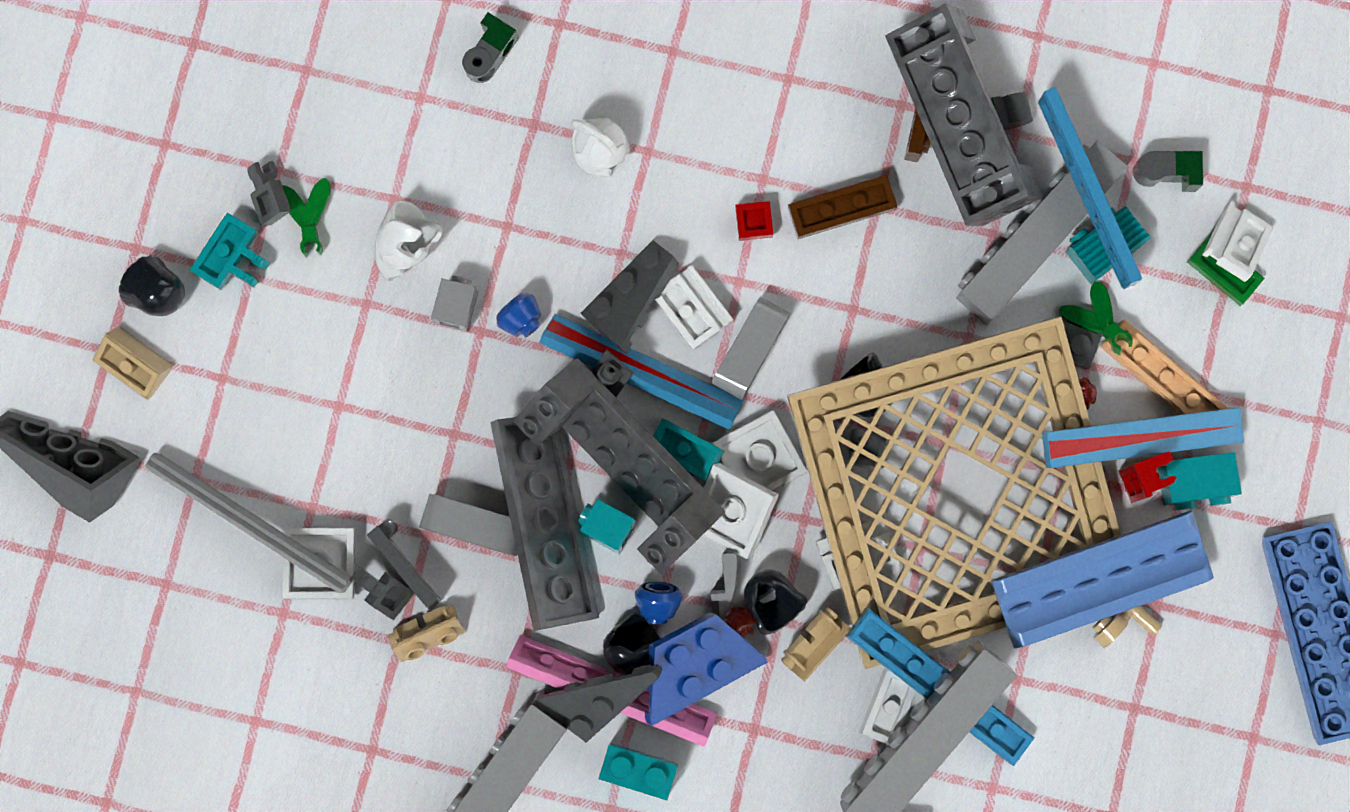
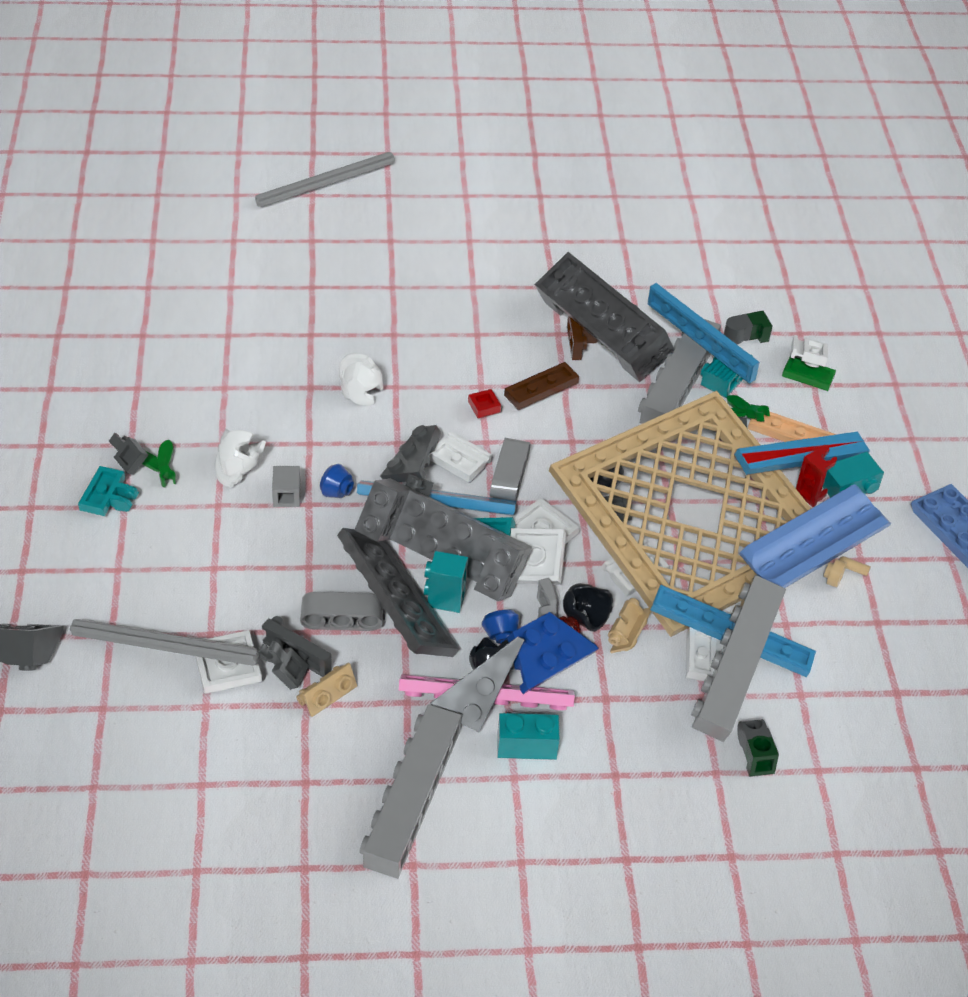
camera: 20 degrees left, 35 degrees down
tan slope [93,327,173,400] -> none
black hair [118,255,185,316] -> none
leg [462,12,519,83] -> none

